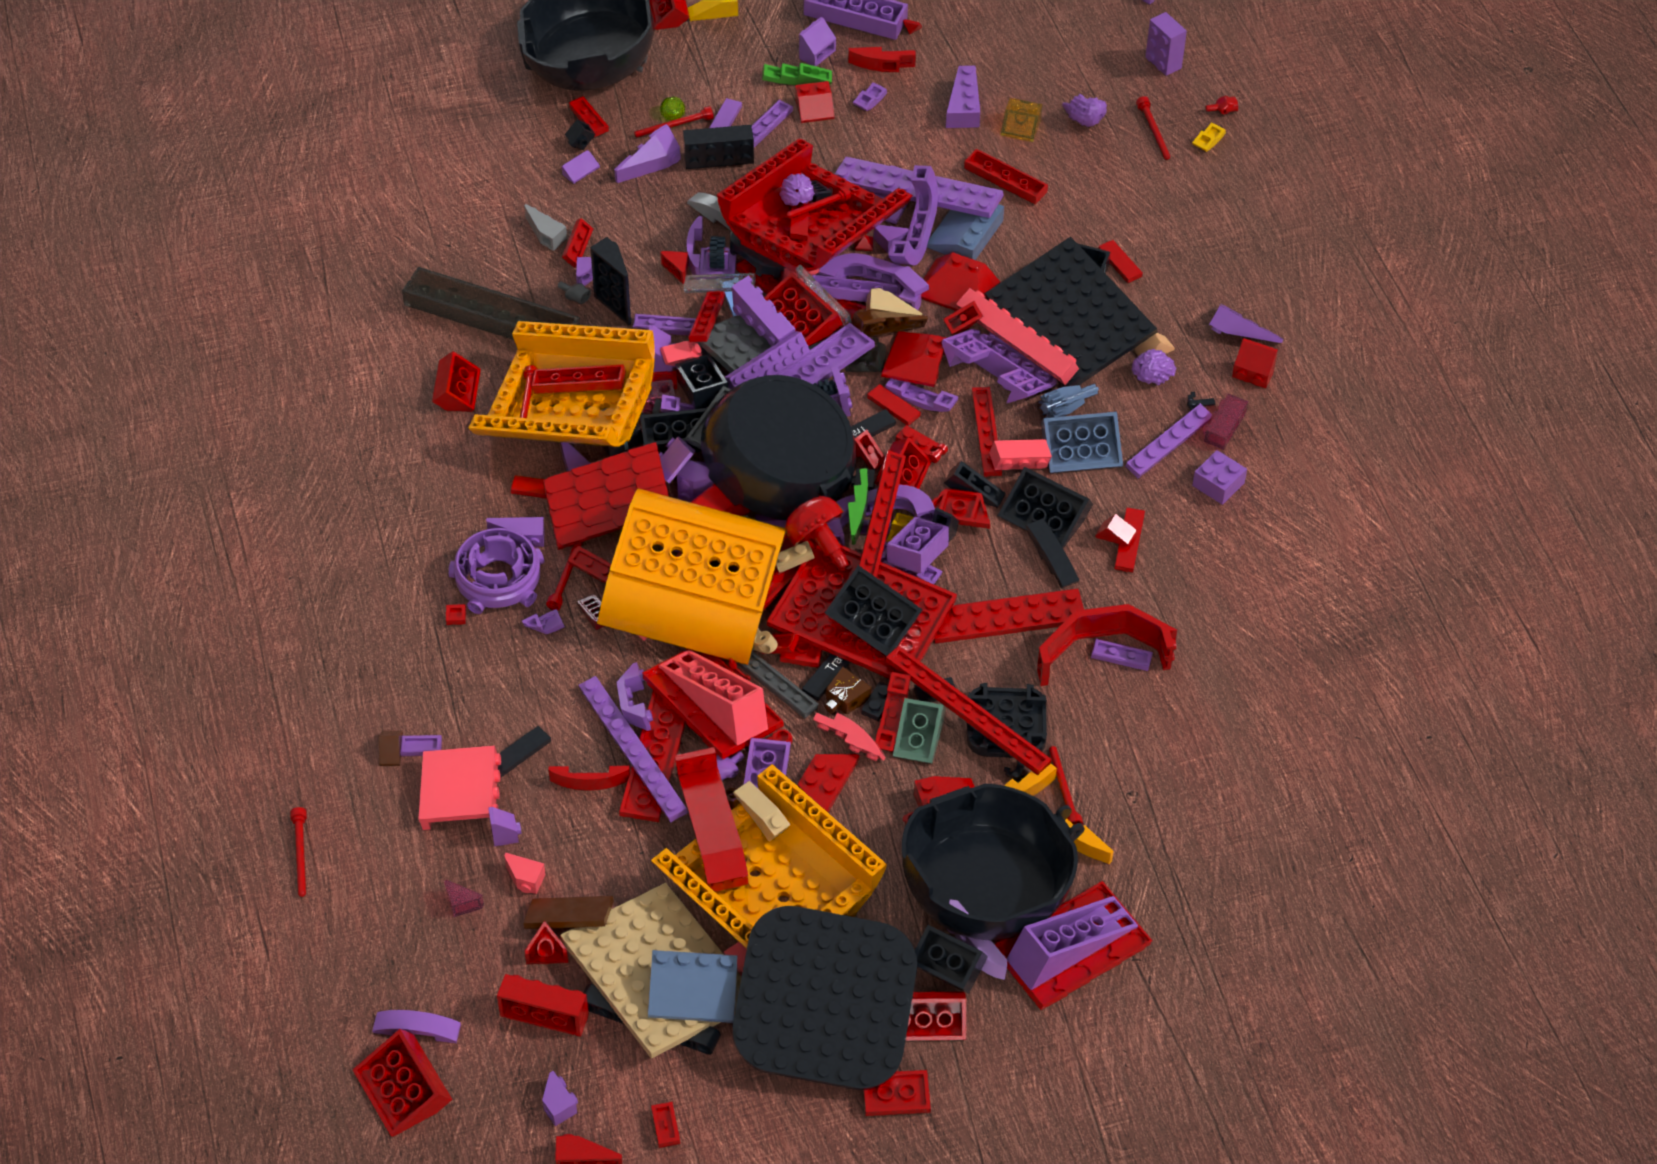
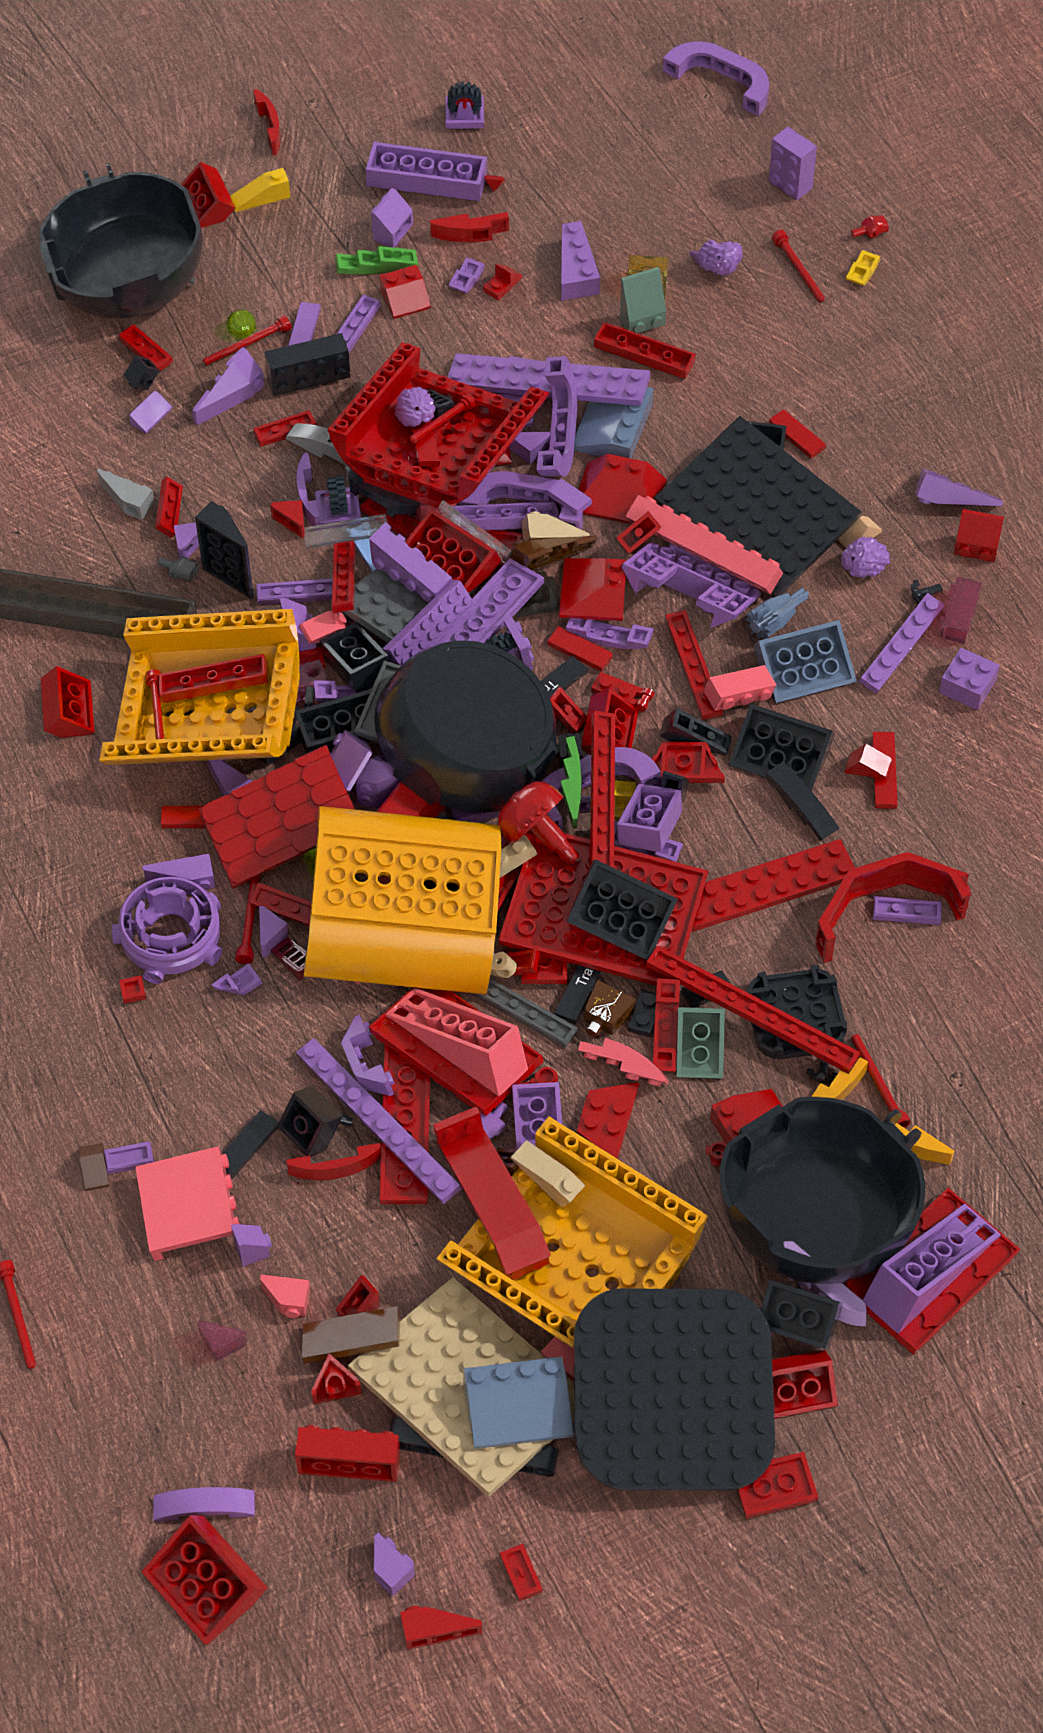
camera: 10 degrees left, 5 degrees up
red piece [728,658,751,681] -> none
none -> red tile [253,410,317,447]
none -> medium lavender slope [259,906,289,957]
none -> black piece [277,1085,353,1156]
none -> red slope [335,1275,380,1317]
none -> red slope [483,264,523,301]
none -> sand green slope [620,267,666,333]

